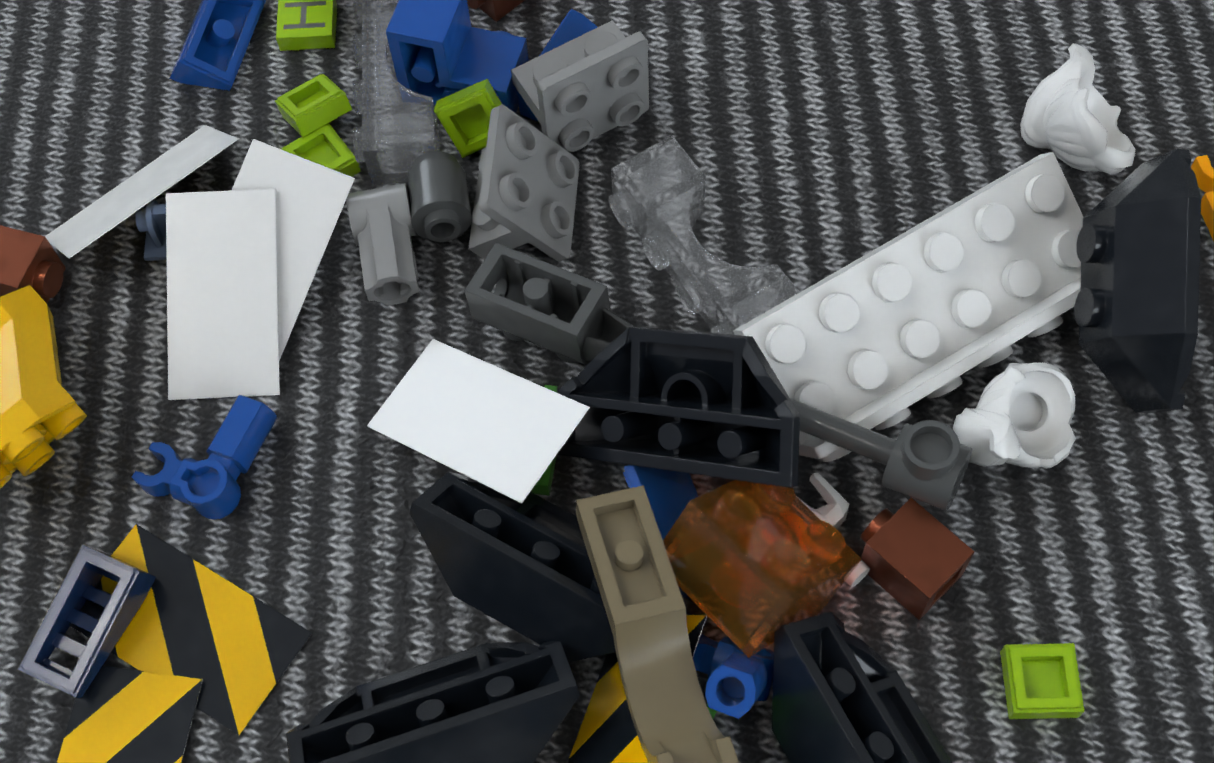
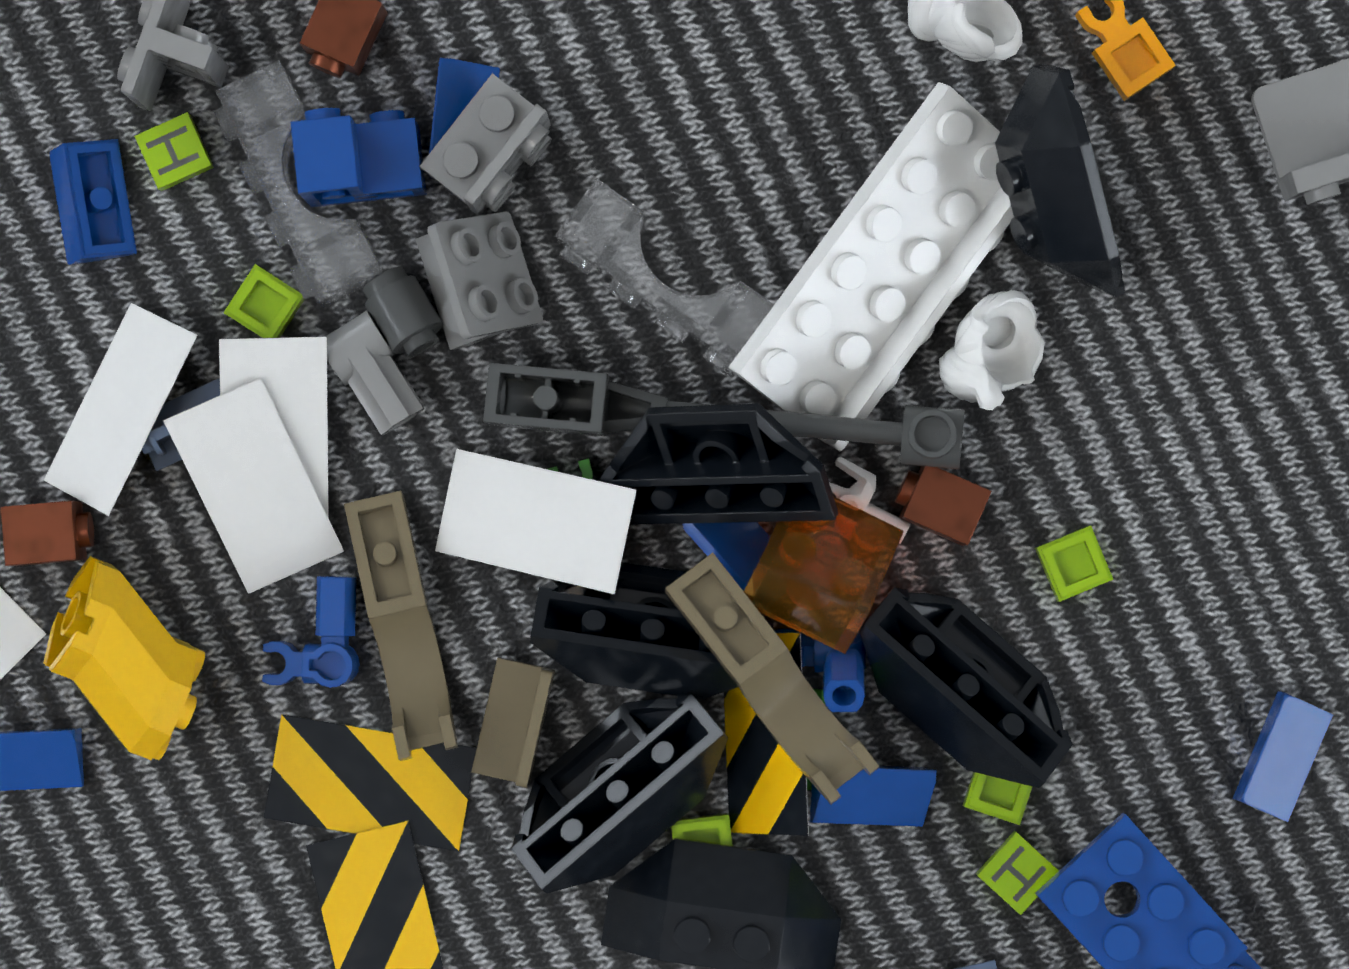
camera: 25 degrees left, 25 degrees up
dark blue slope [18,544,156,698] -> none
lime tile [275,74,353,137] -> none
lime tile [434,79,502,158] -> none
none -> dark tan piece [344,490,458,761]
none -> dark tan panel [471,657,555,788]

